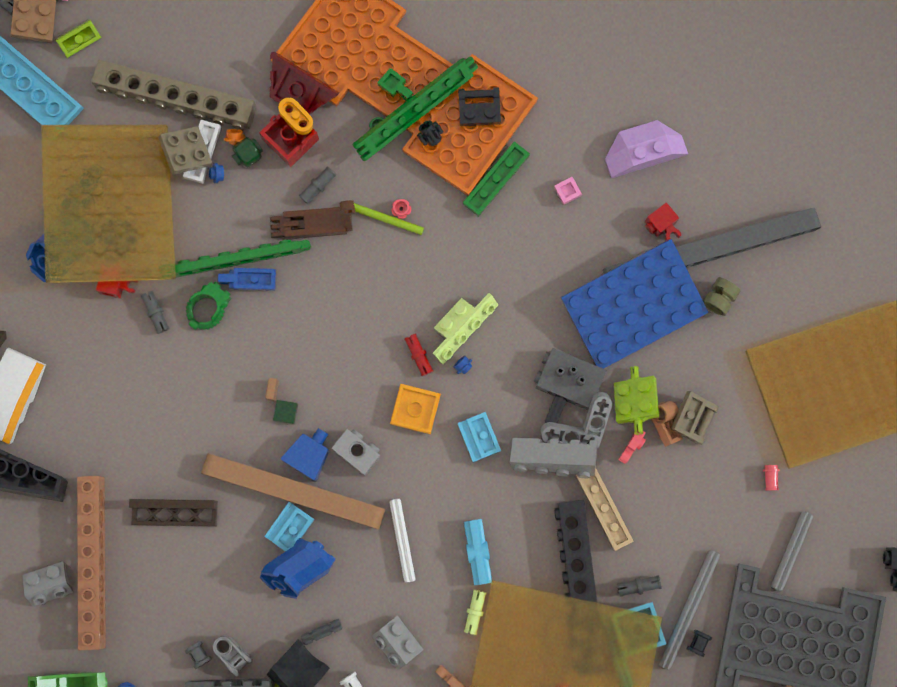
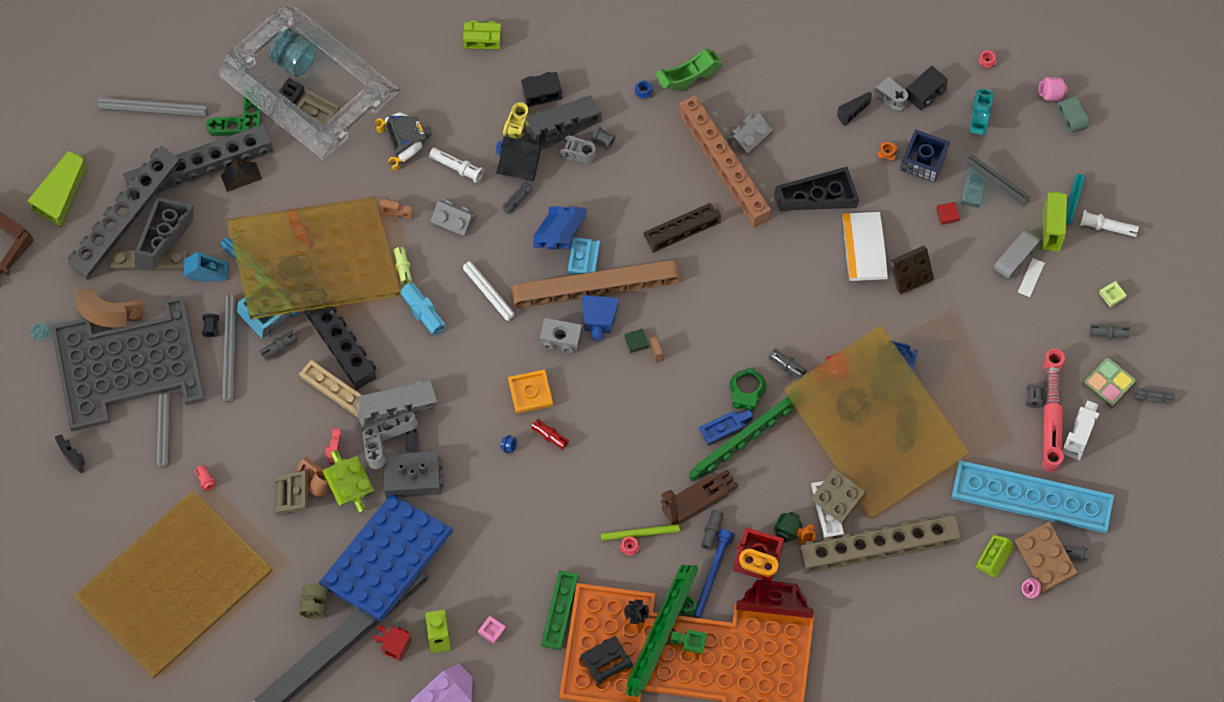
camera: 155 degrees right, 15 degrees down
blue plate [209,163,224,183] -> none
yellowish green bracket [433,293,498,364] -> none
medium azure plate [457,412,501,462] -> none
none -> lime torso [425,610,451,654]
none -> blue piece [693,529,735,618]

